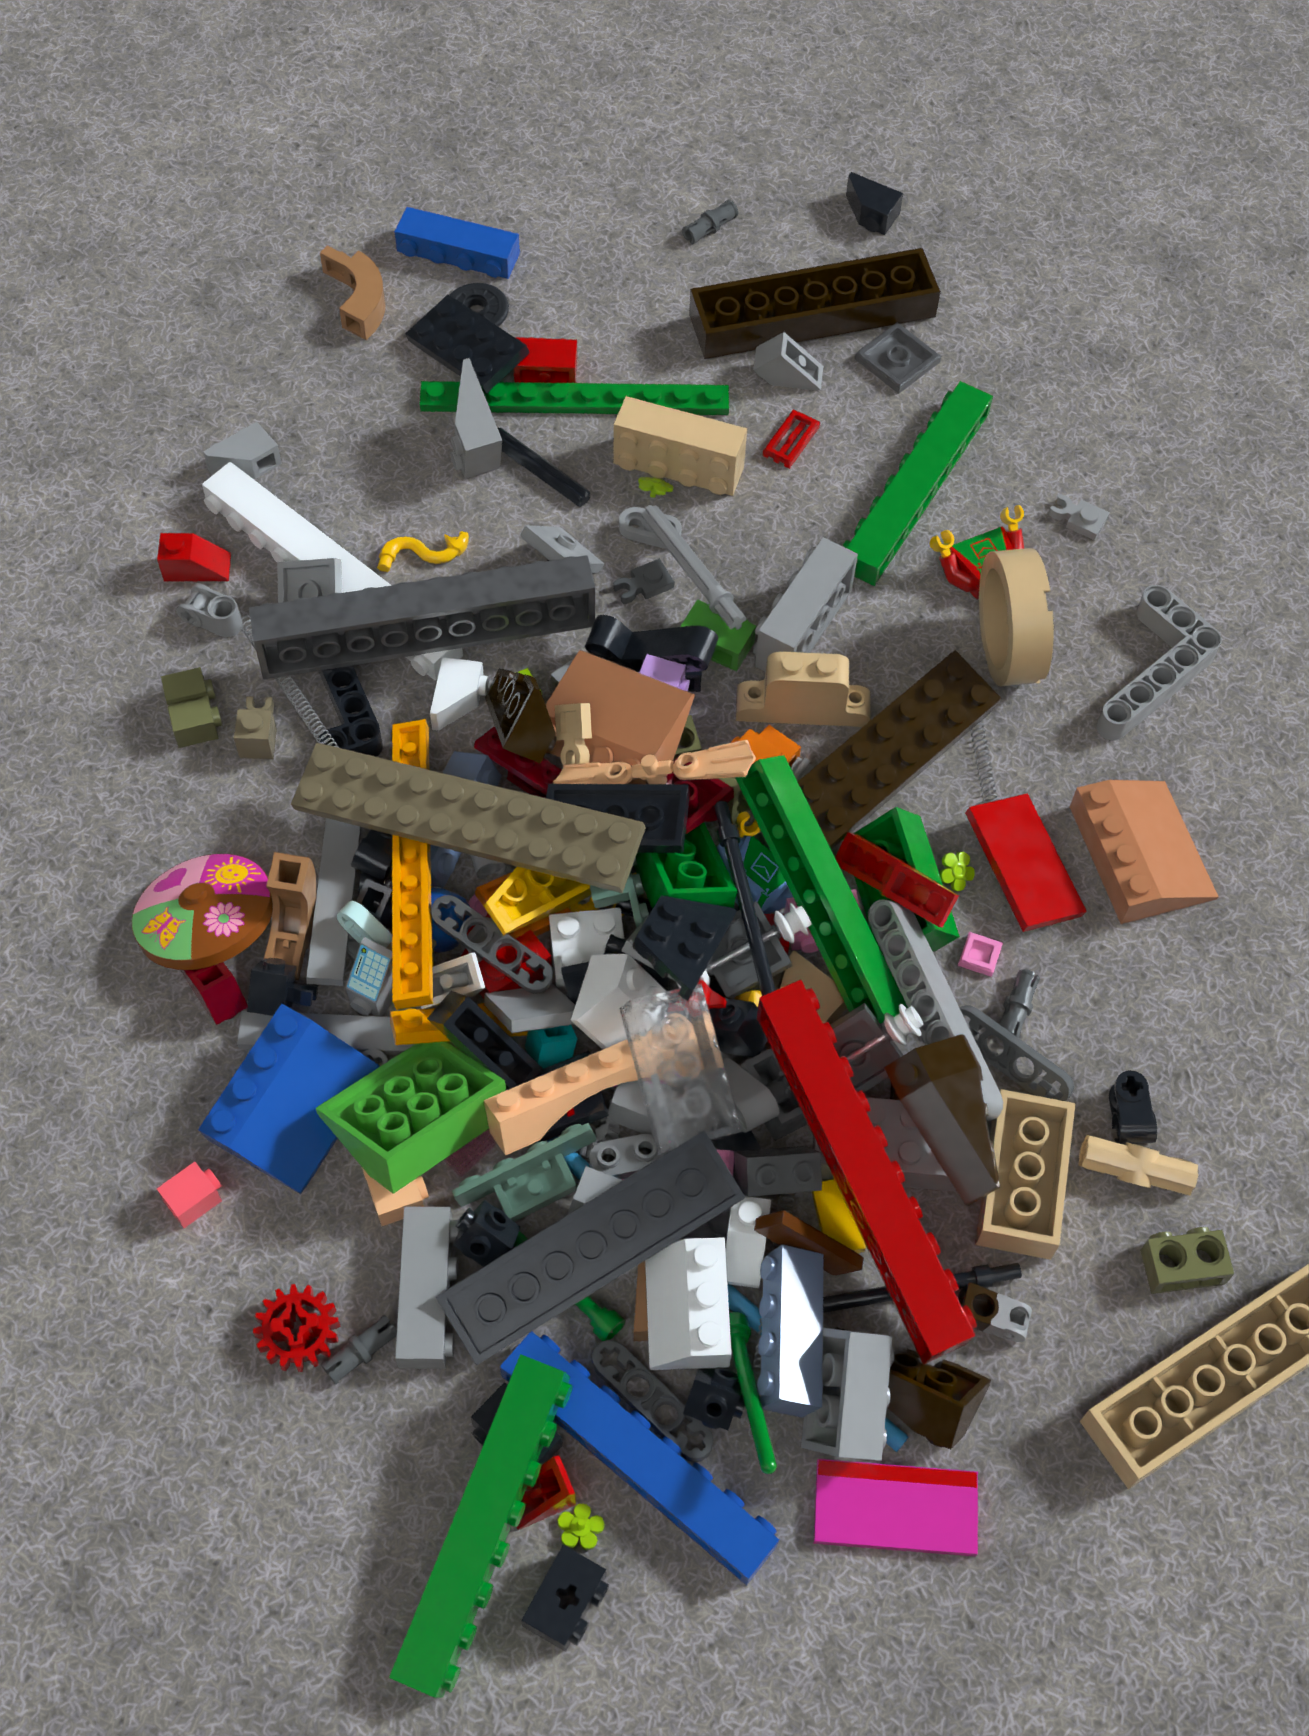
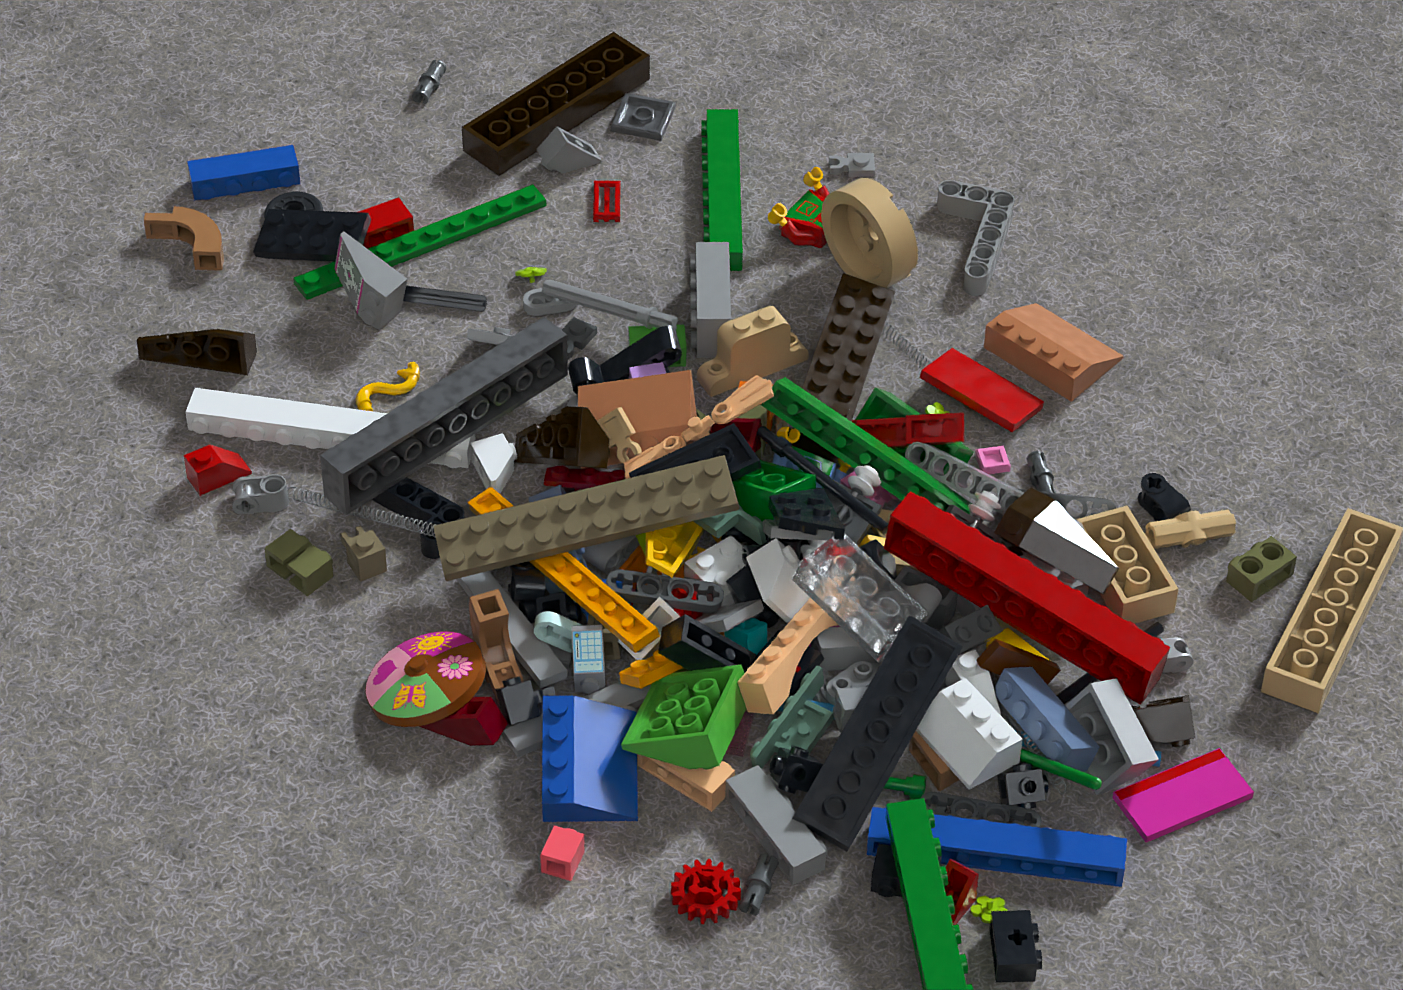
camera: 30 degrees left, 15 degrees down
light grey slope [203,422,282,479] -> none
light grey plate [277,558,342,603] -> none
tan brick [614,396,747,496] -> none
black slope [846,172,903,235] -> none
none -> dark brown wedge [137,329,257,376]

